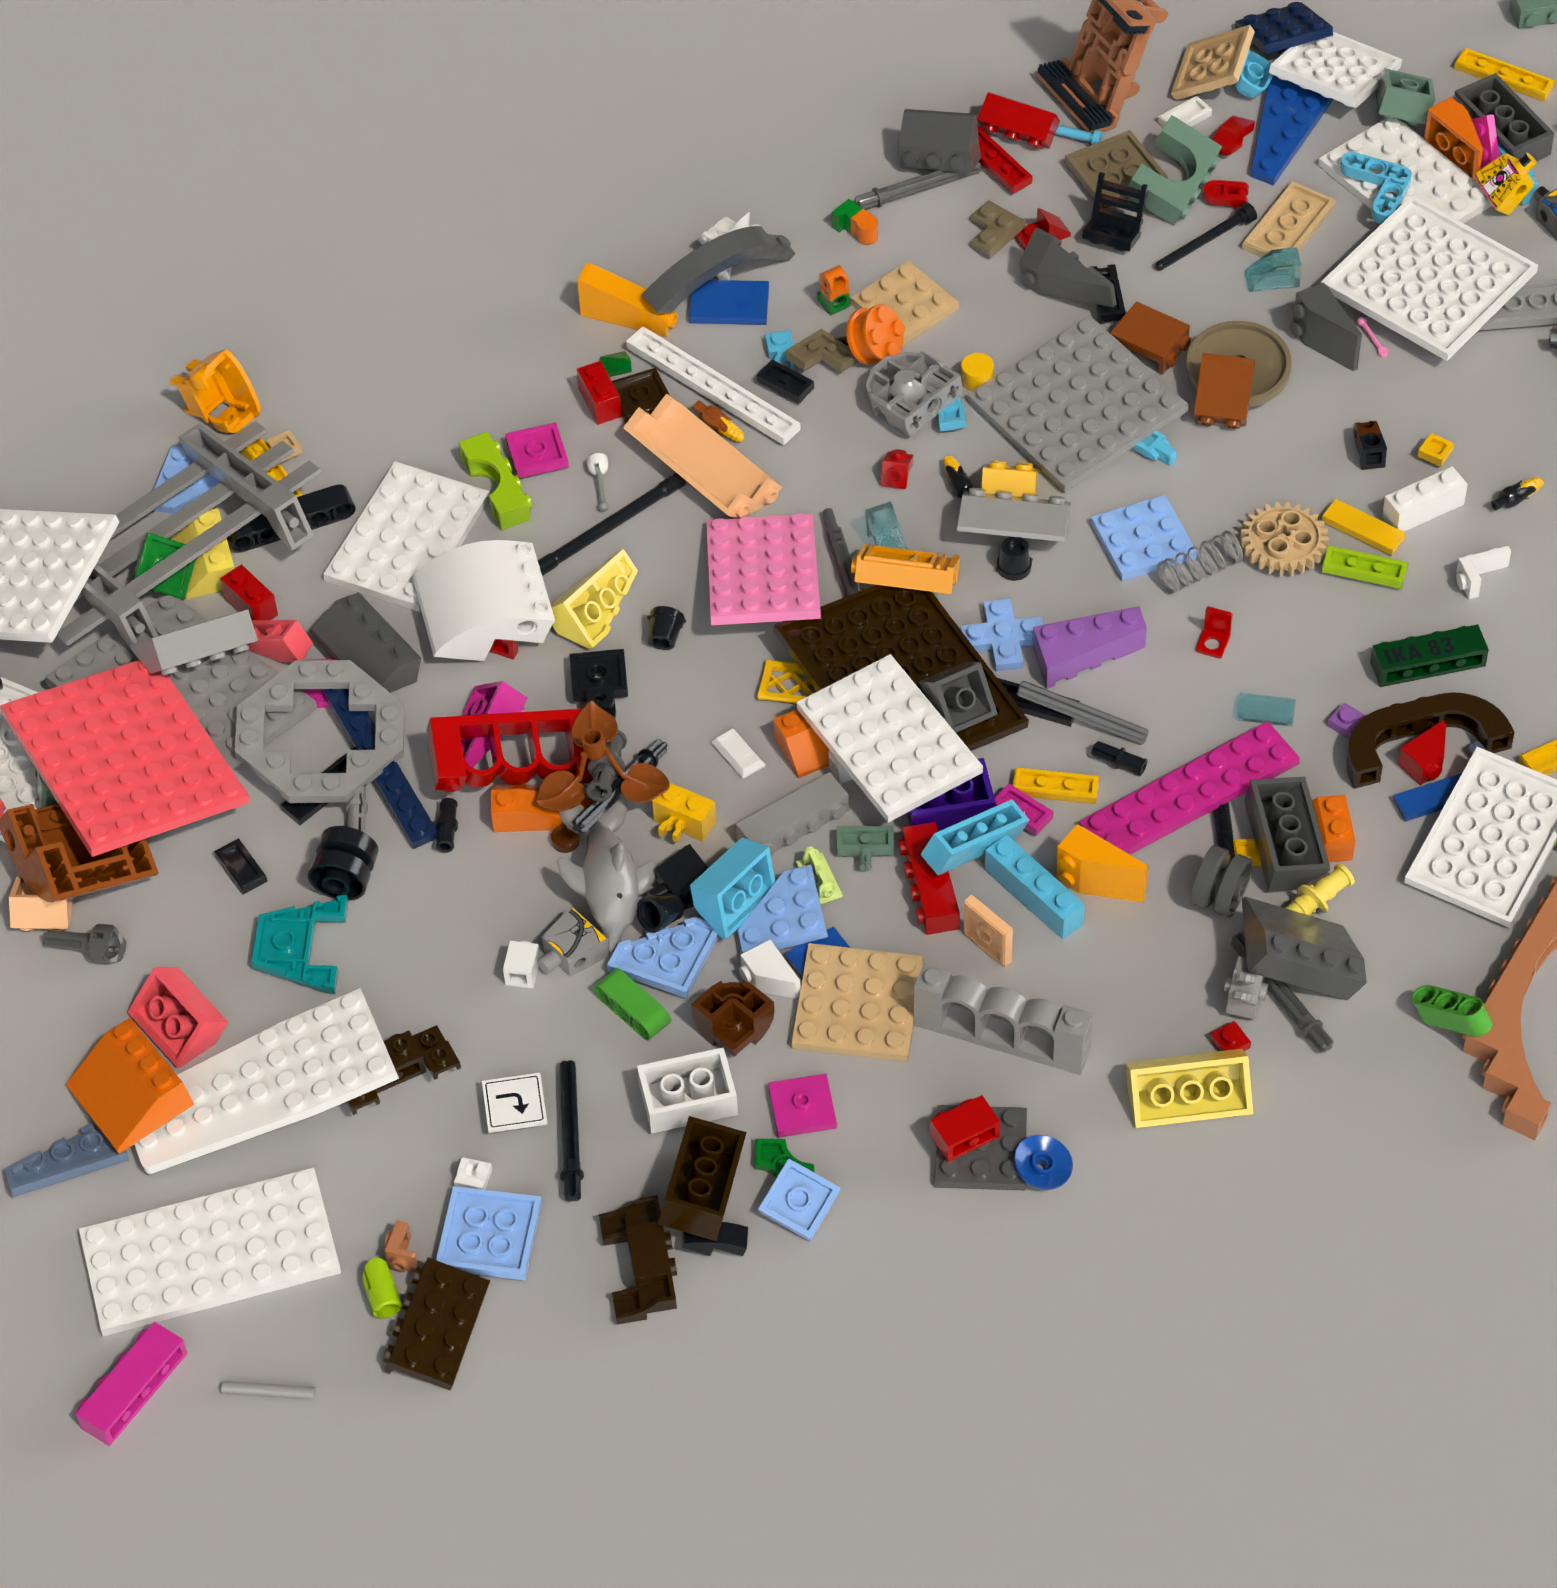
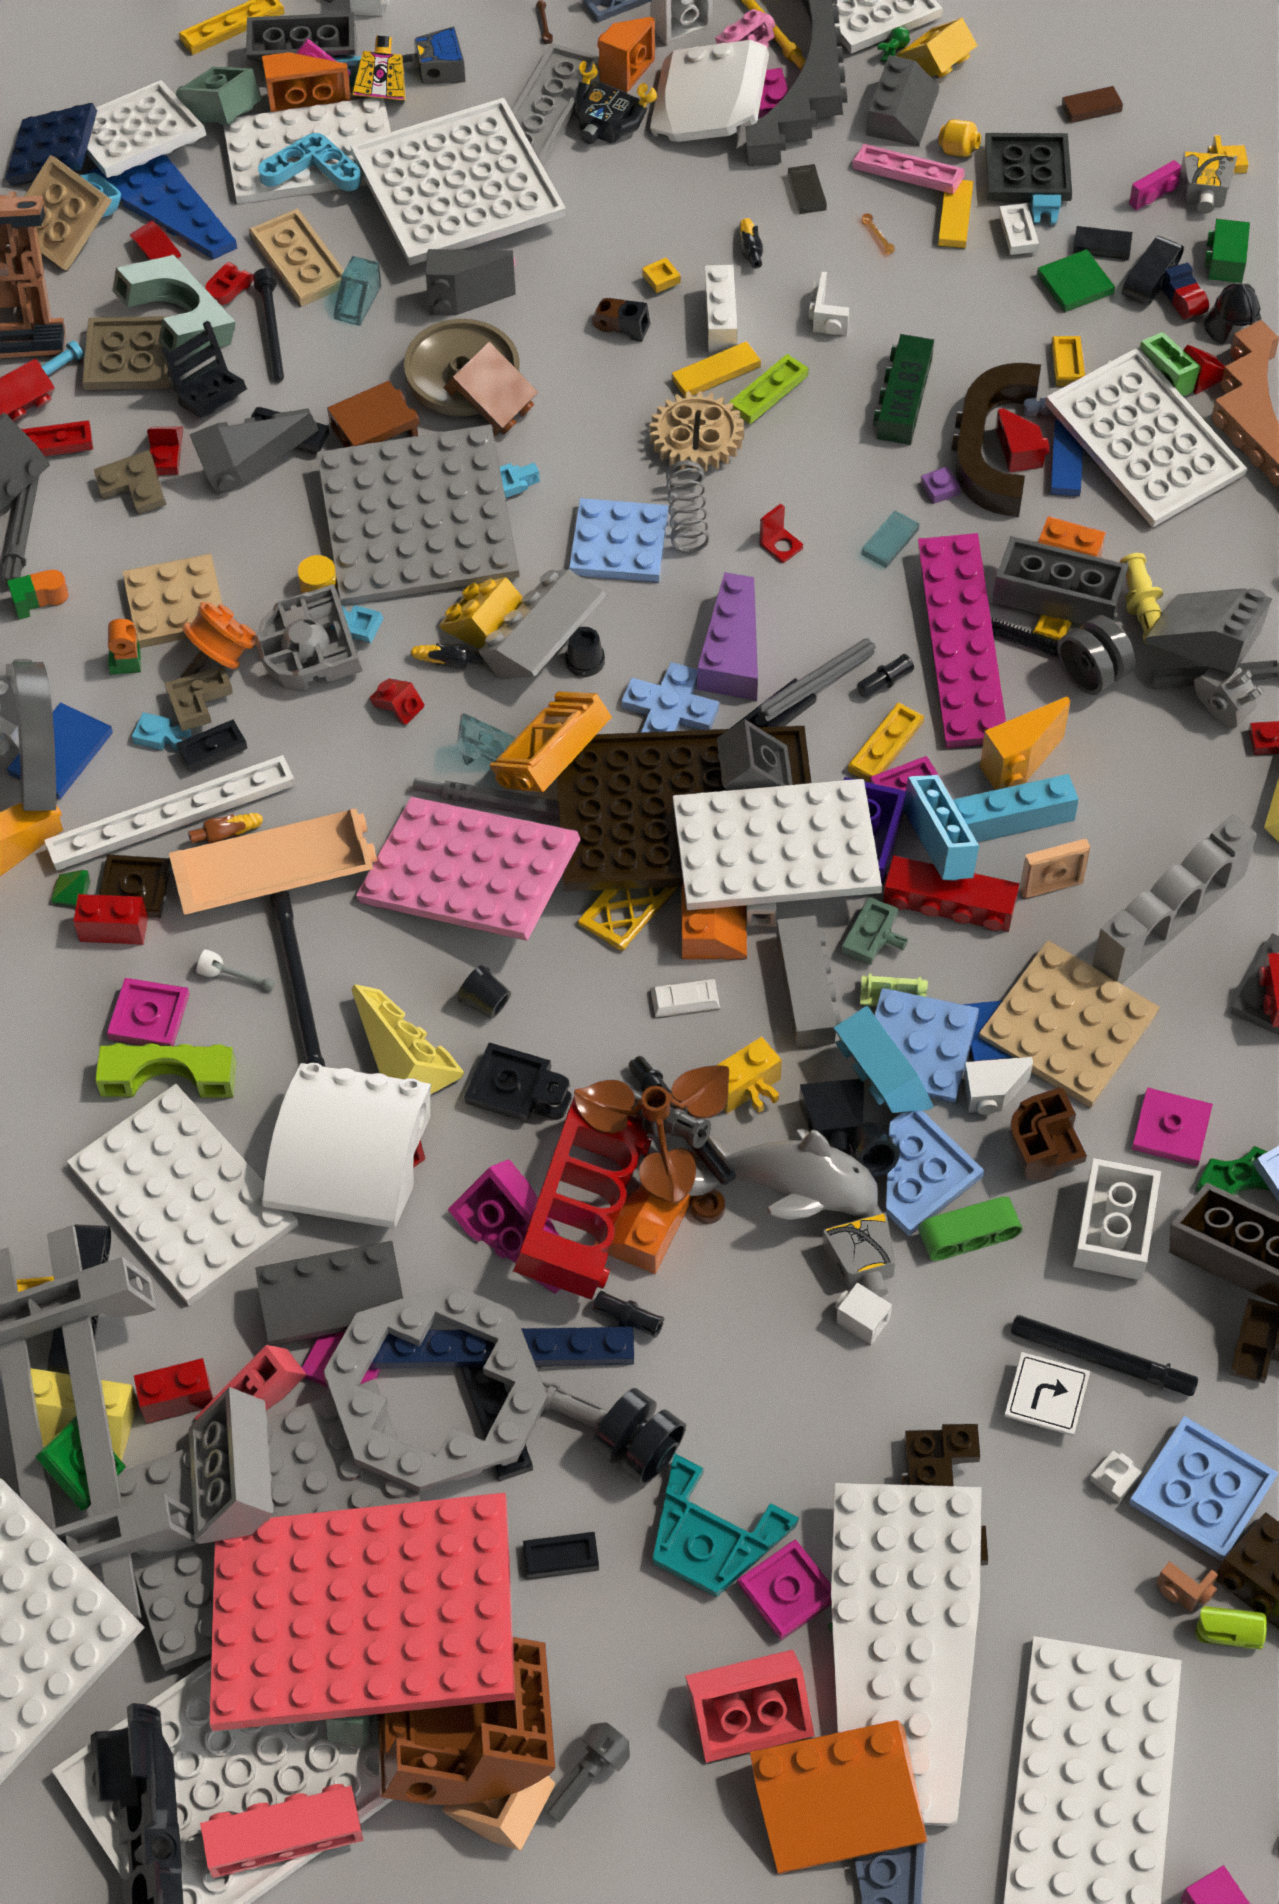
camera: 65 degrees left, 5 degrees up
white tile [1158,96,1212,128] -> none
none -> dark pink plate [737,1539,832,1641]

